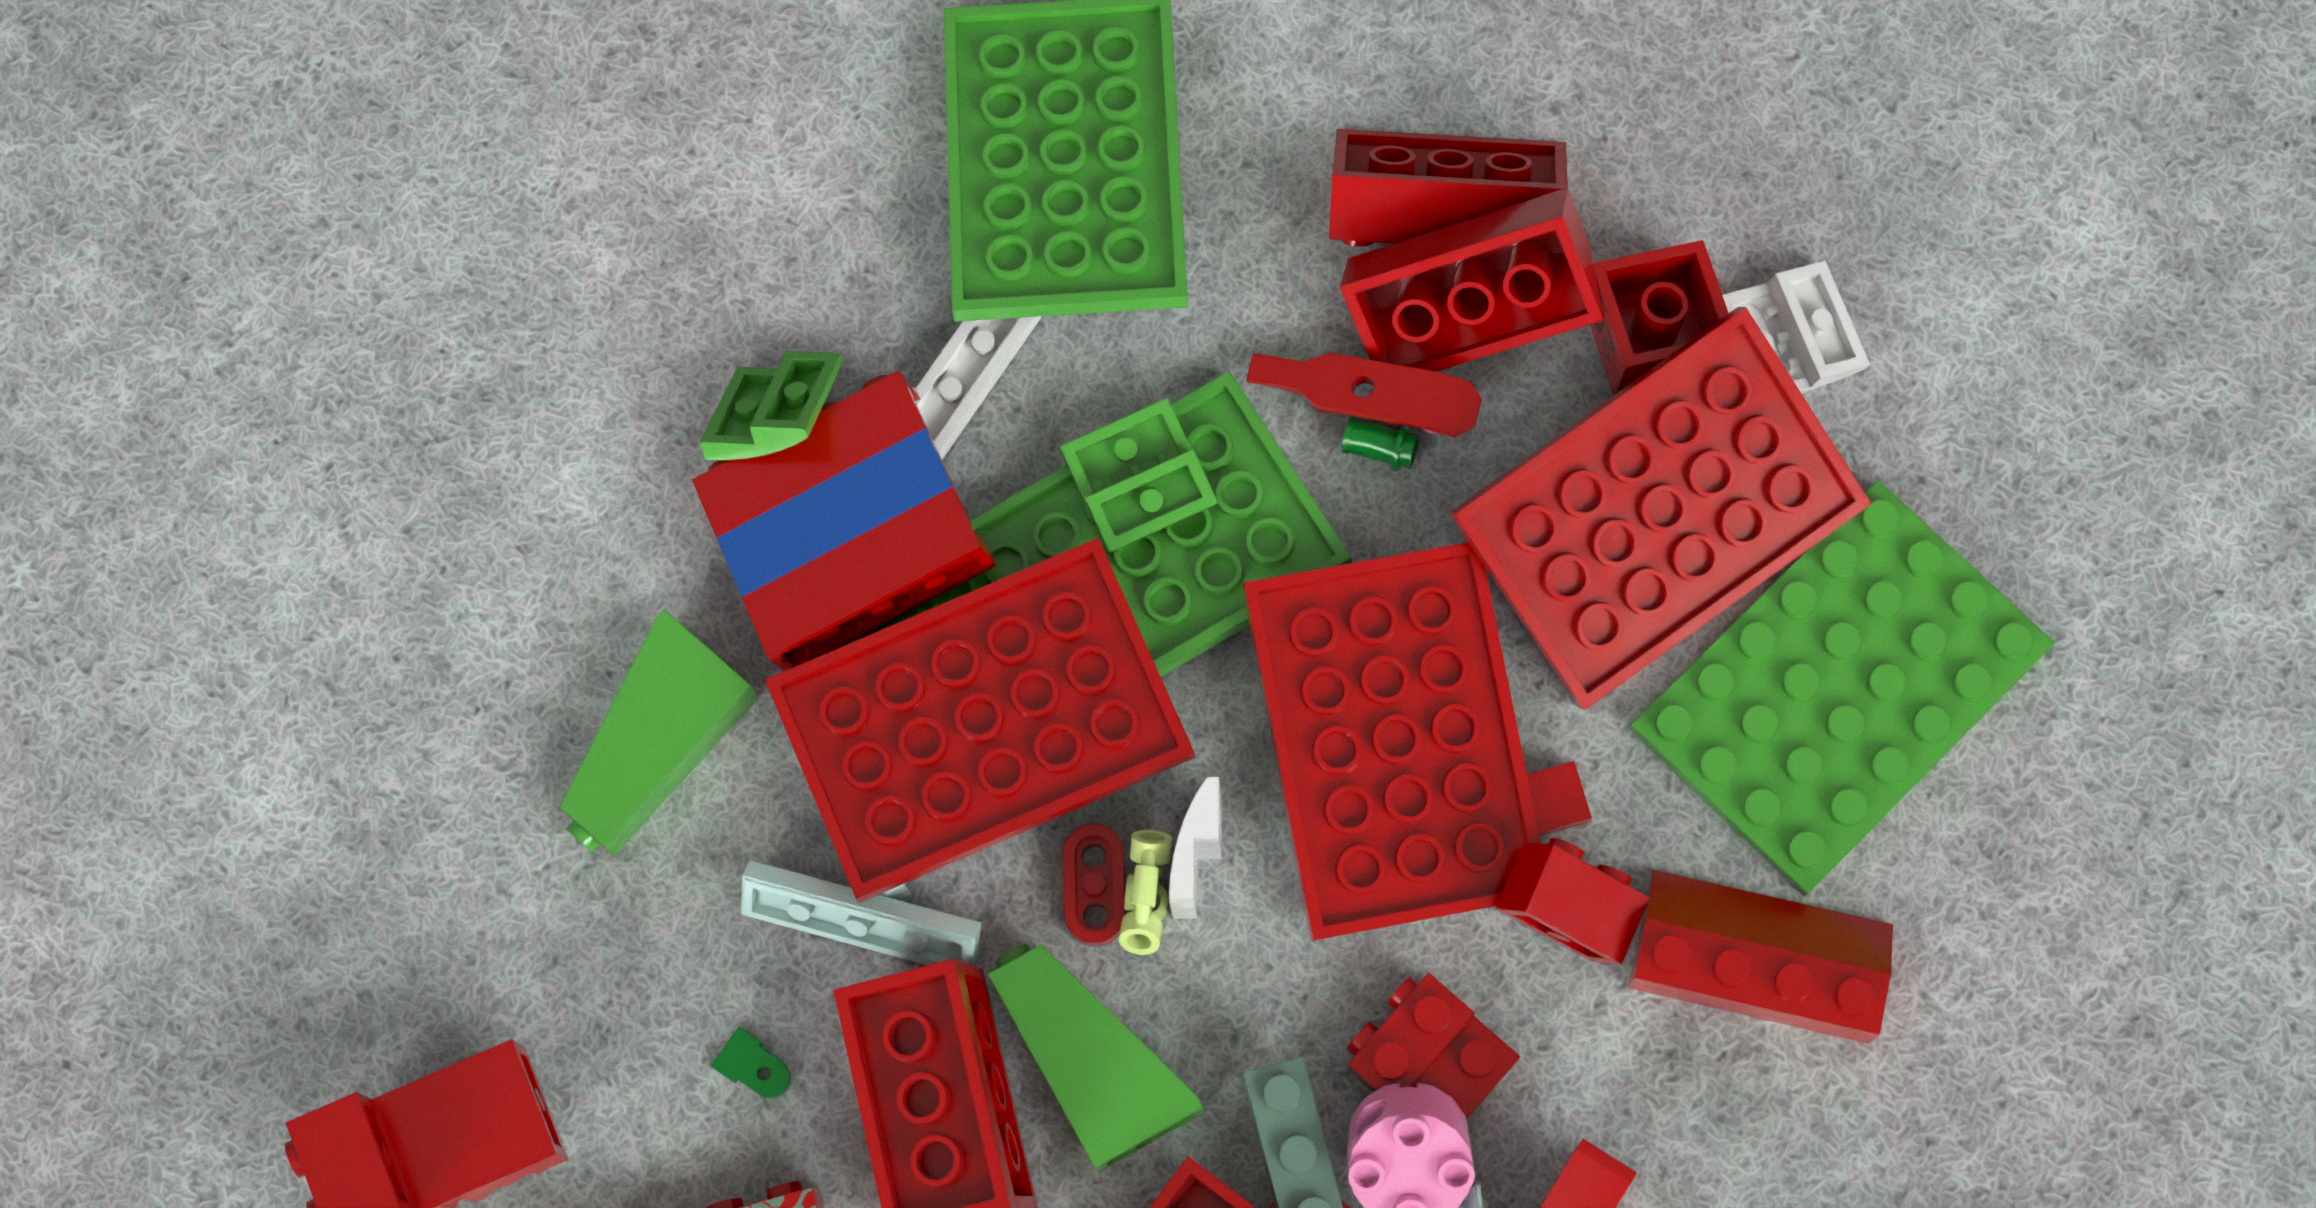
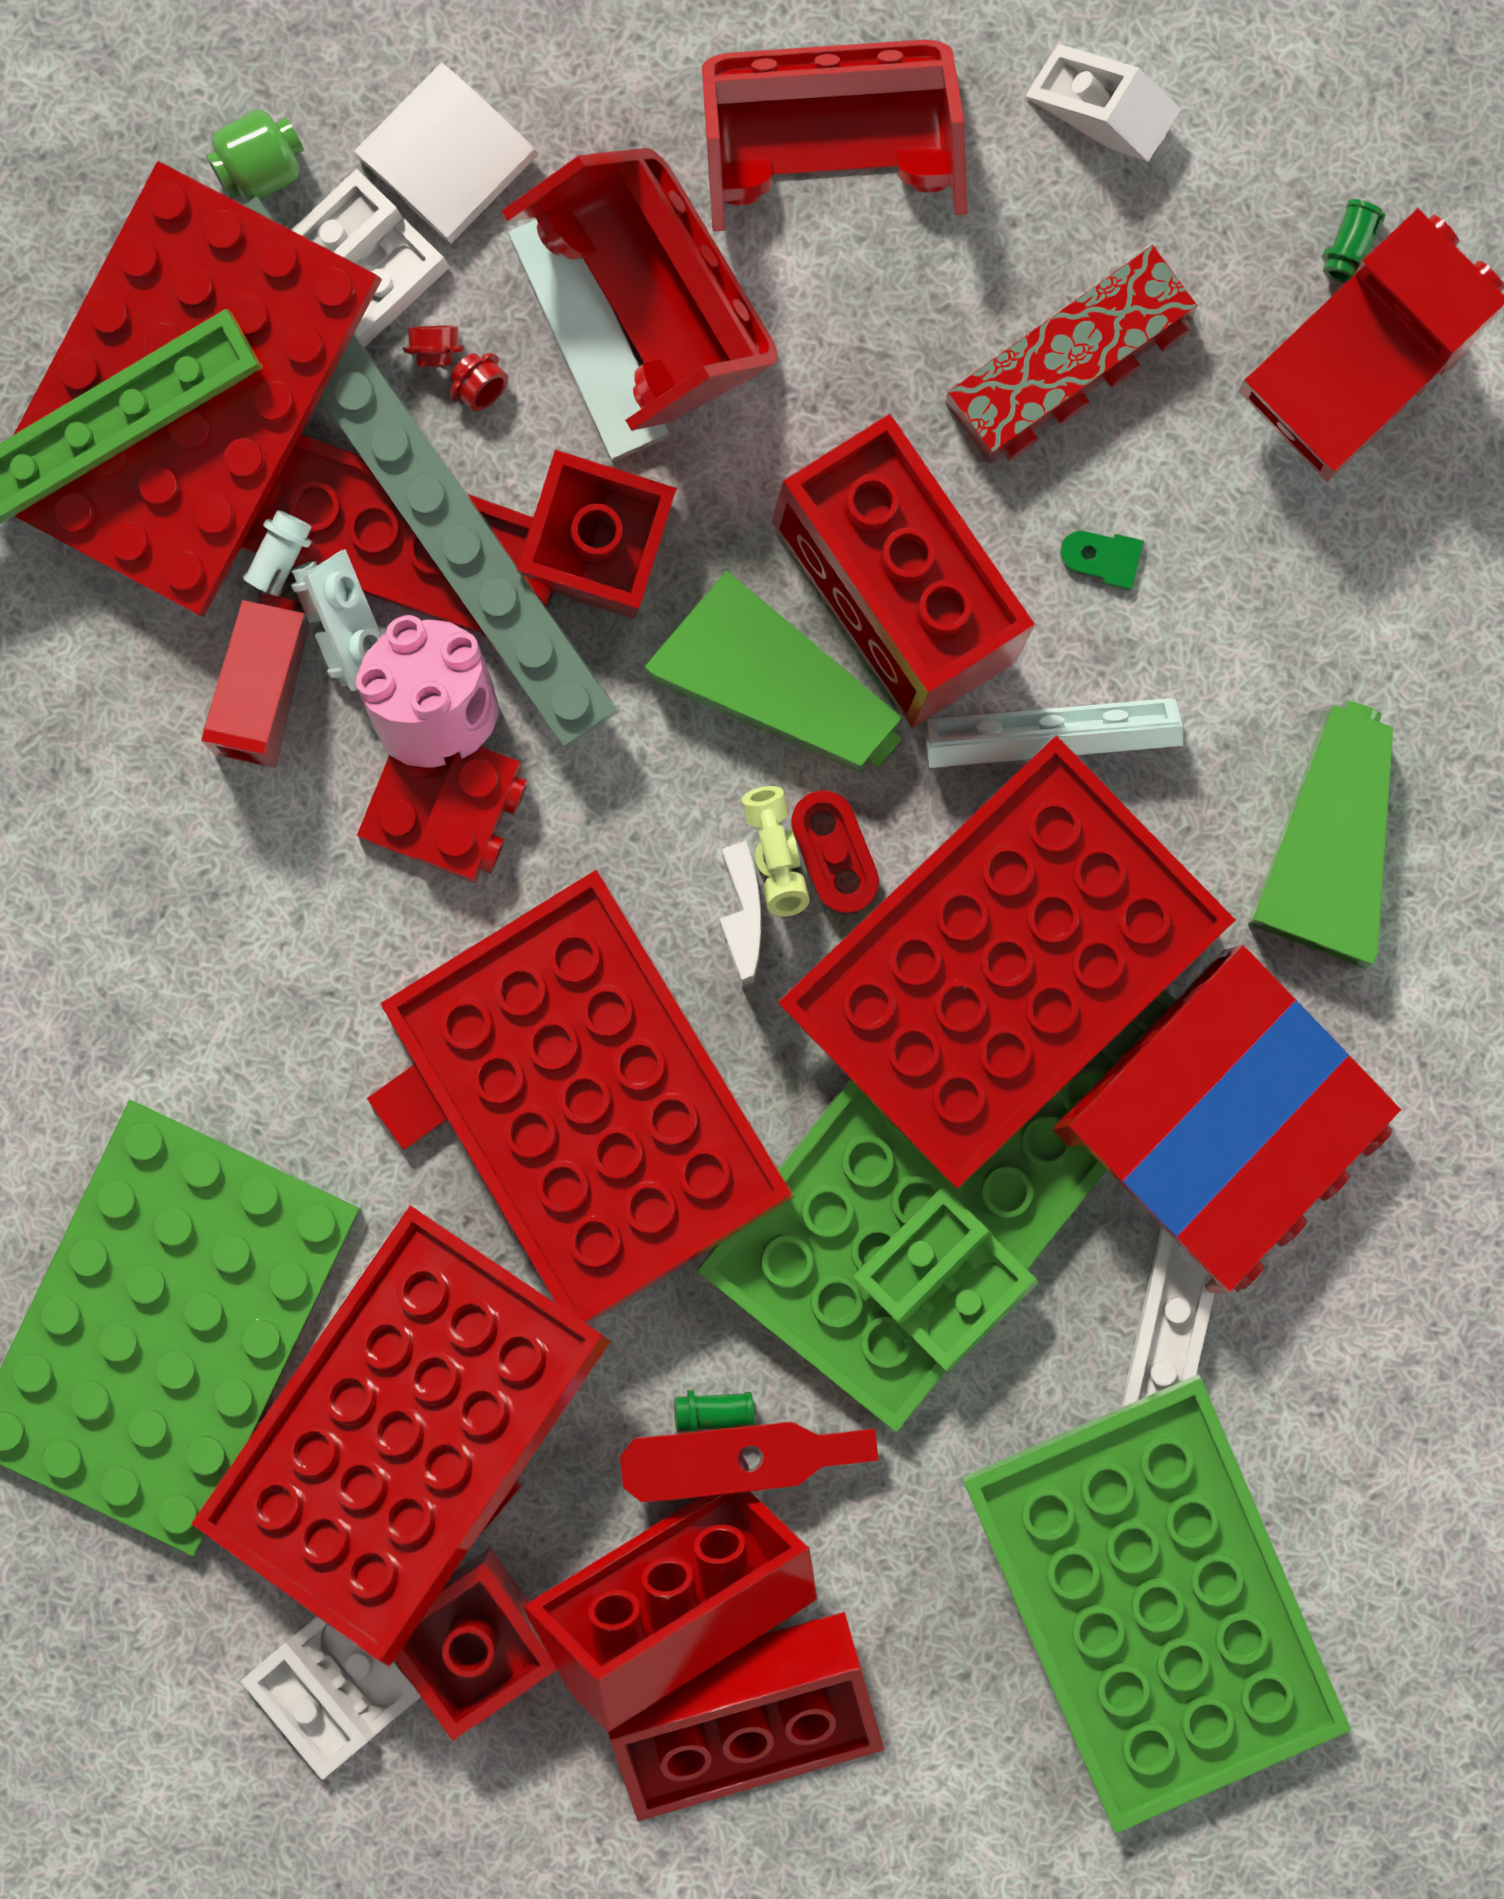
camera: 155 degrees right, 10 degrees up
bright green slope [700,351,843,460] -> none
red brick [1495,838,1650,965] -> none
red slope [1628,870,1893,1044] -> none

